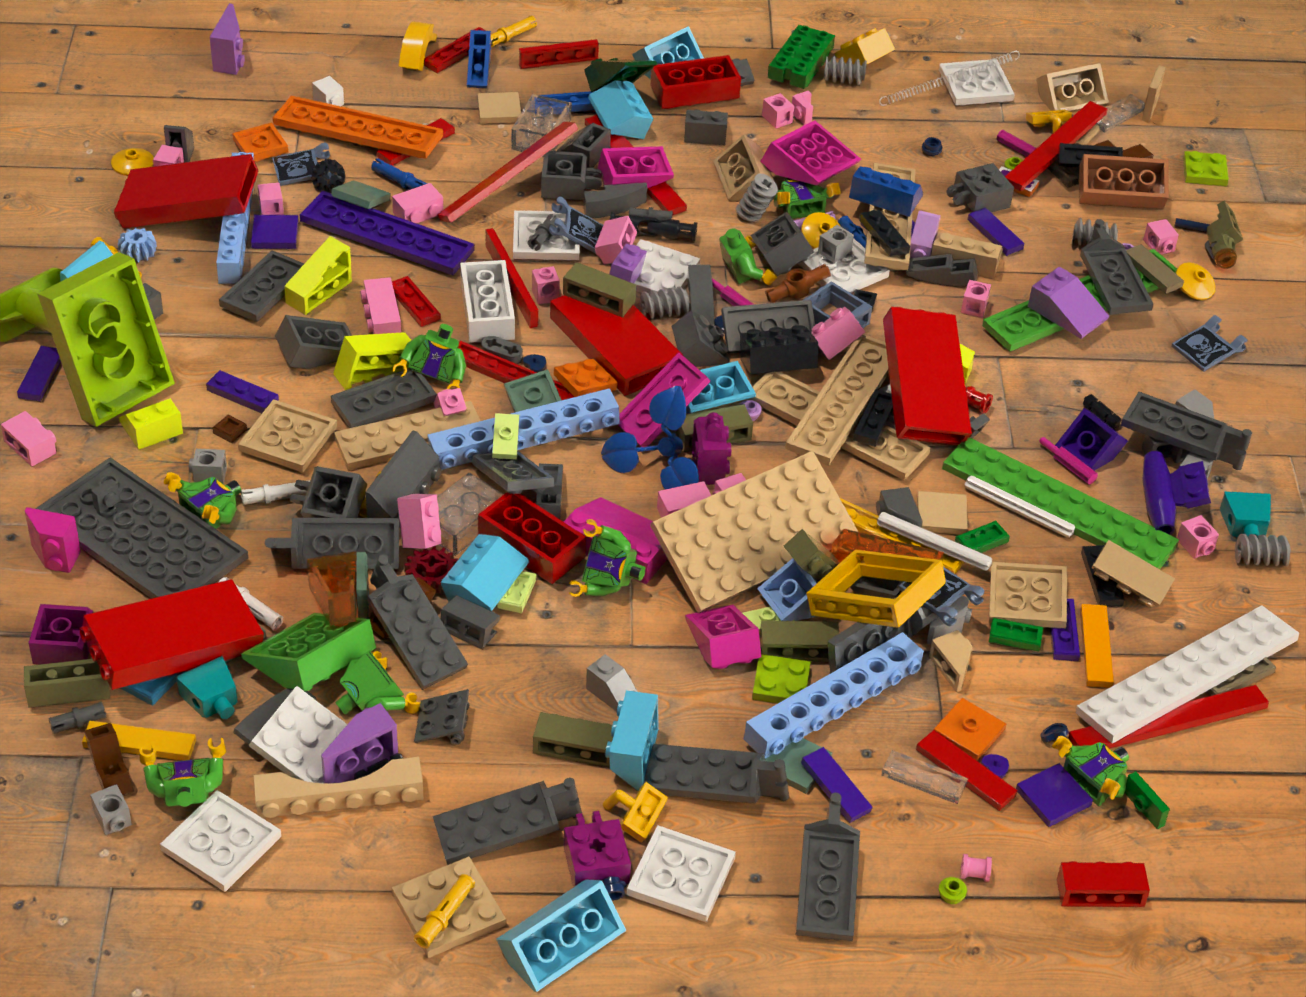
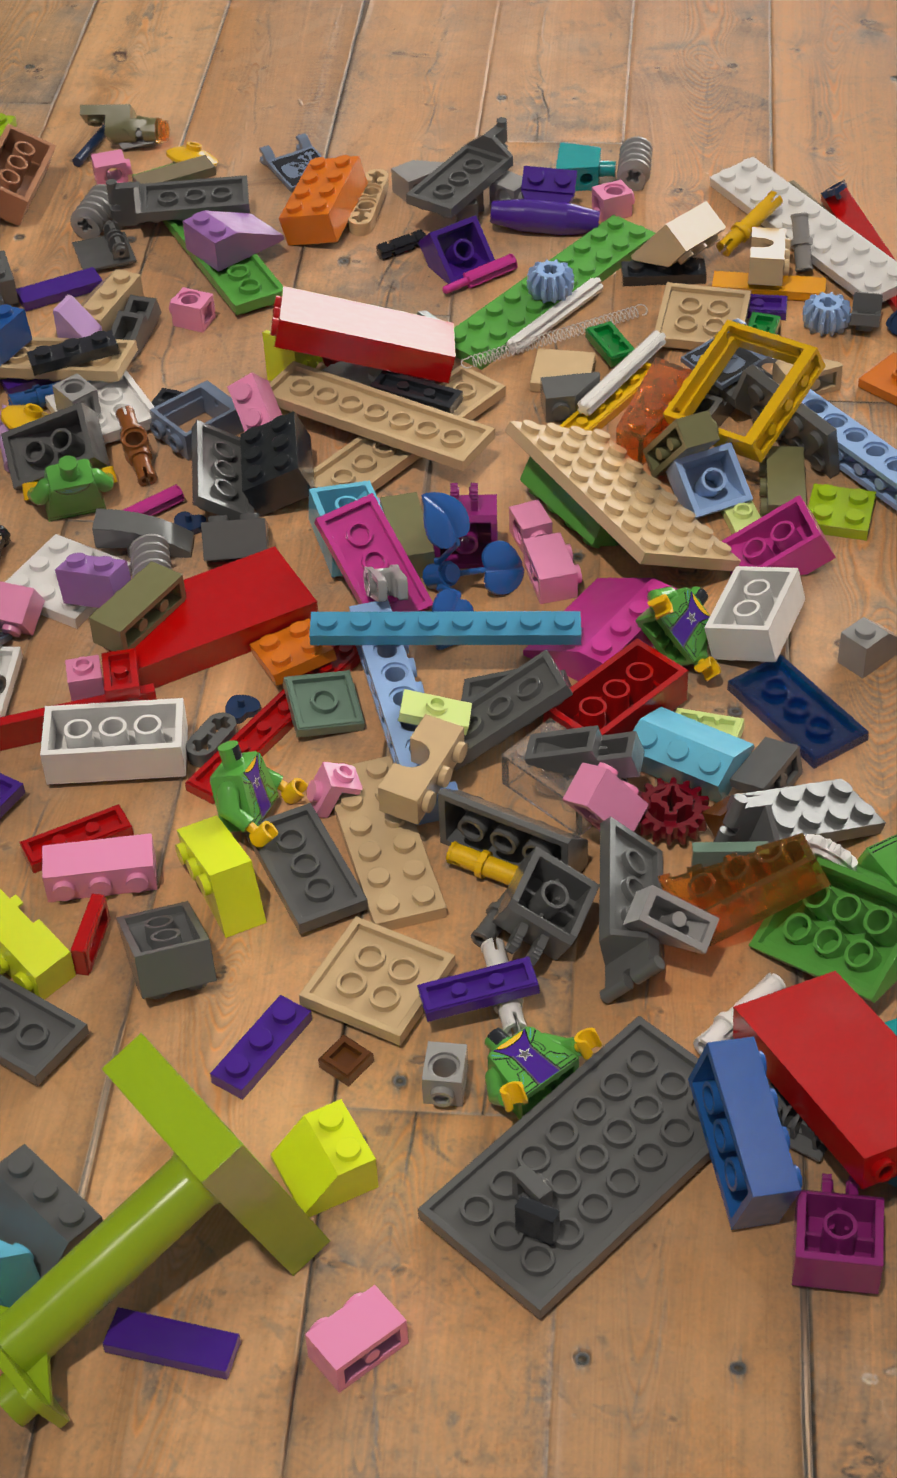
camera: 80 degrees left, 0 degrees up
dark pink slope [25,507,81,573] -> none
none -> red tile [70,893,110,976]
none -> dark grey hinge [72,220,137,272]
none -> red plate [101,648,141,702]
none -> orange brick [279,155,368,246]
none -> dark azure plate [309,611,582,645]
none -> tan beam [348,169,389,236]
none -> light grey piece [363,564,408,602]
none -> tan arch [378,714,468,825]
none -> dark purple tile [417,956,540,1022]
none -> white piece [461,304,648,368]
none -> black tile [515,1195,560,1246]
none -> dark grey slope [524,725,645,778]
none -> light blue gear [527,259,574,303]
none -> light grey slope [623,885,720,954]
none -> blue brick [688,1037,802,1230]
none -> white brick [704,566,805,662]
none -> yellow pin [716,191,783,257]
none -> clear blue tile [727,654,869,769]
none -> tan arch [748,227,791,286]
none -> light grey pin [790,213,813,272]
none -> white gear [801,834,858,871]
none -> light blue gear [802,292,851,336]
none -> dark blue piece [820,180,847,200]
none -> dark grey bracket [850,292,883,331]

